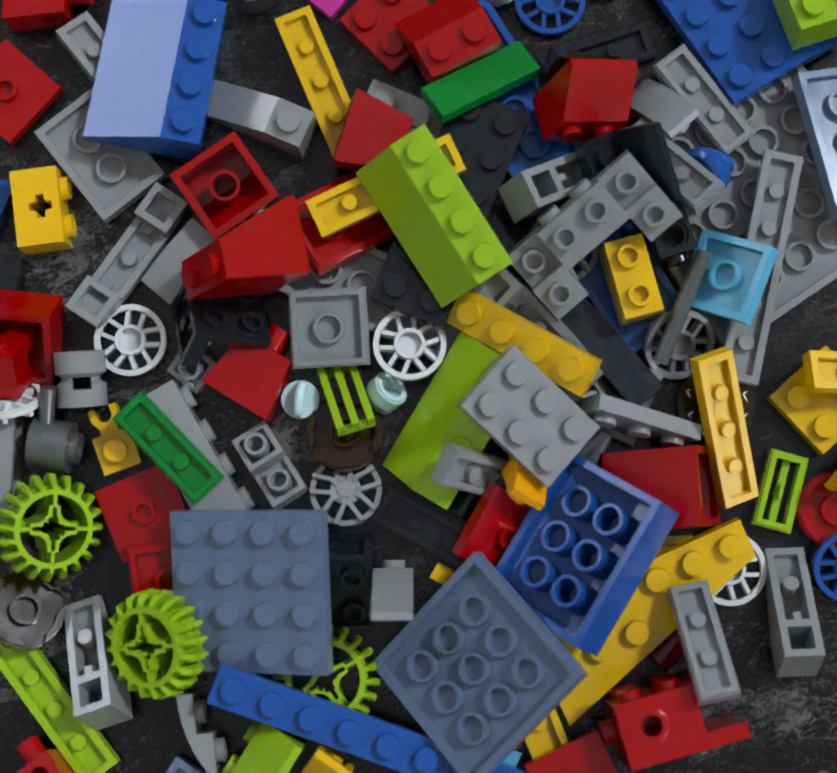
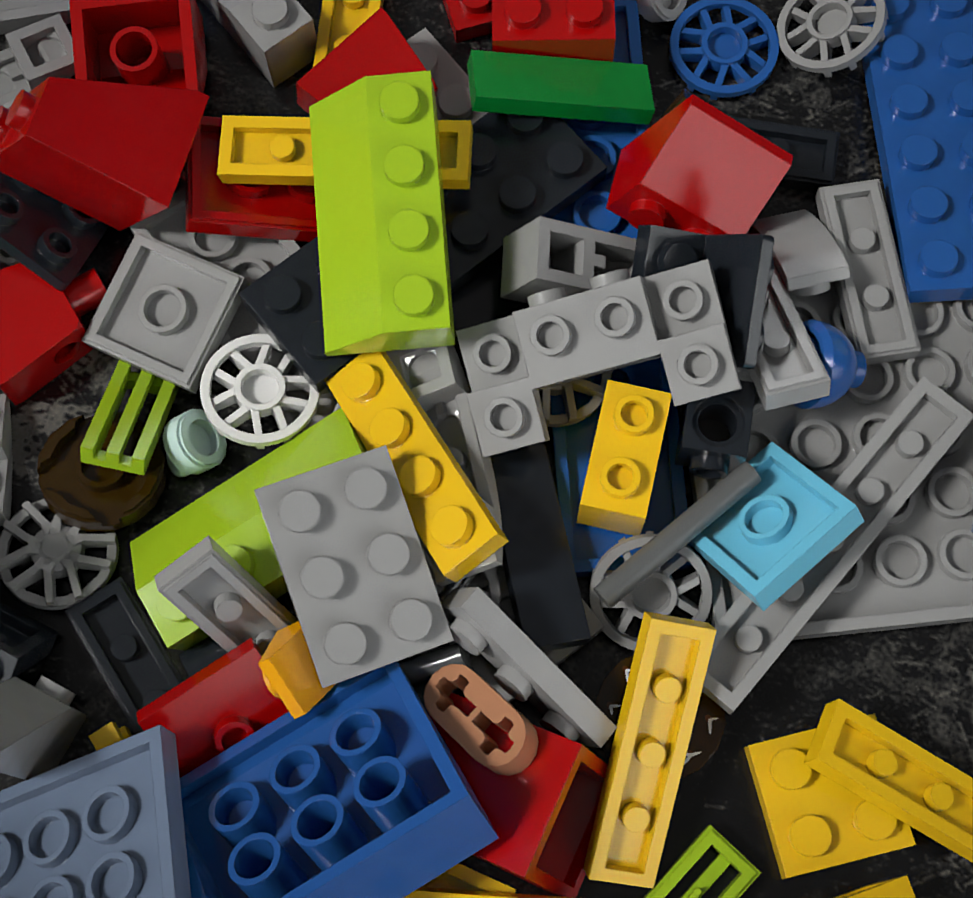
camera: 30 degrees right, 10 degrees down
light aqua tile [281,380,320,420] -> none
none -> nougat beam [424,664,539,776]

